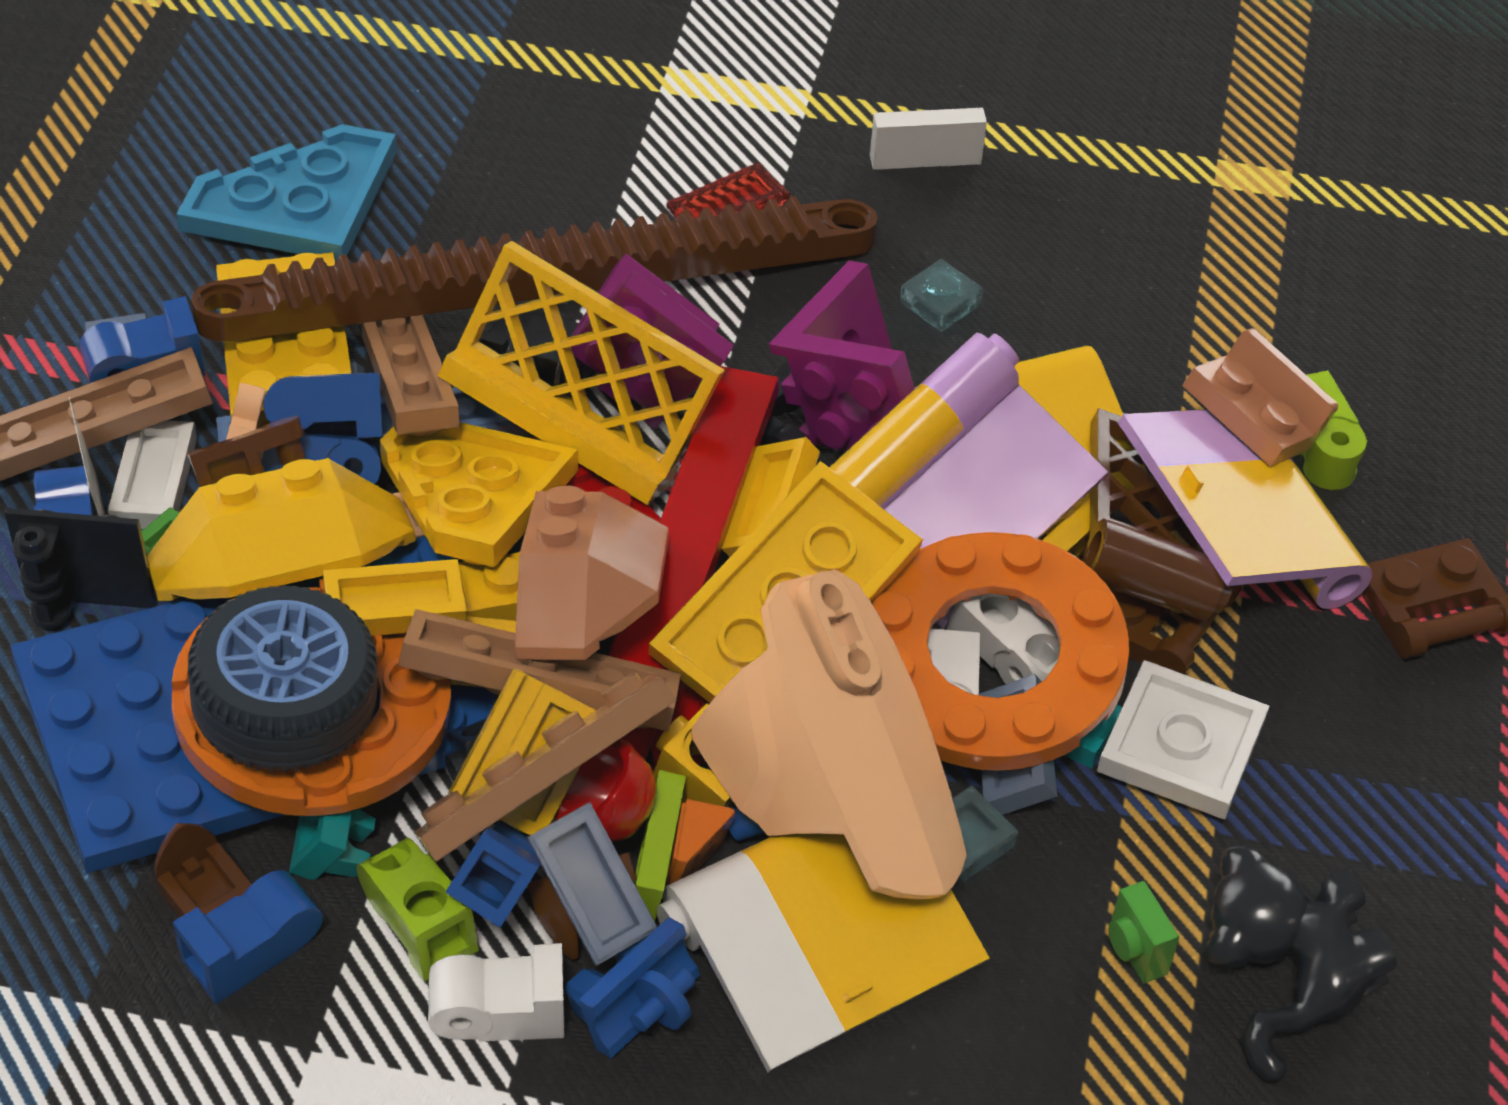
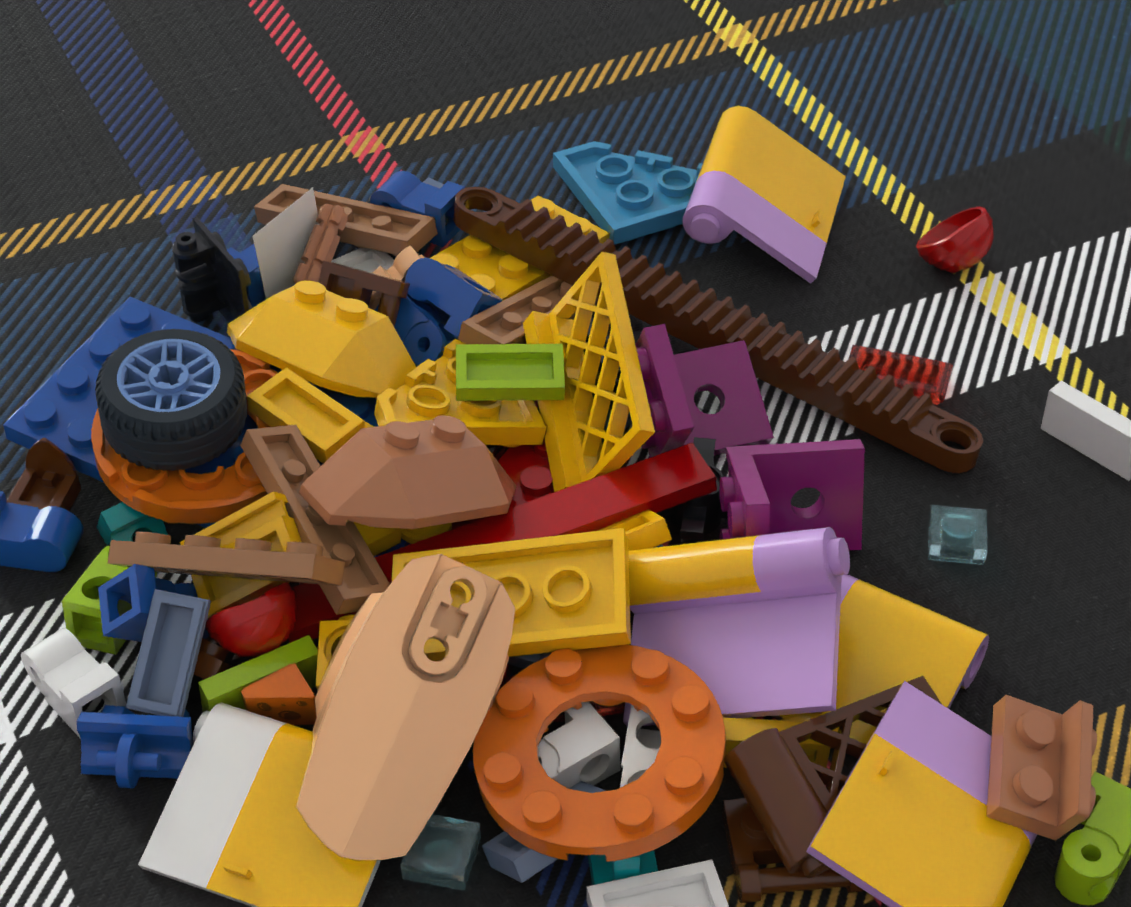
camera: 55 degrees right, 5 degrees down
none -> nougat axle [293,204,348,284]
none -> lime tile [456,344,565,401]
none -> door [683,106,846,284]
none -> red piece [916,206,994,273]

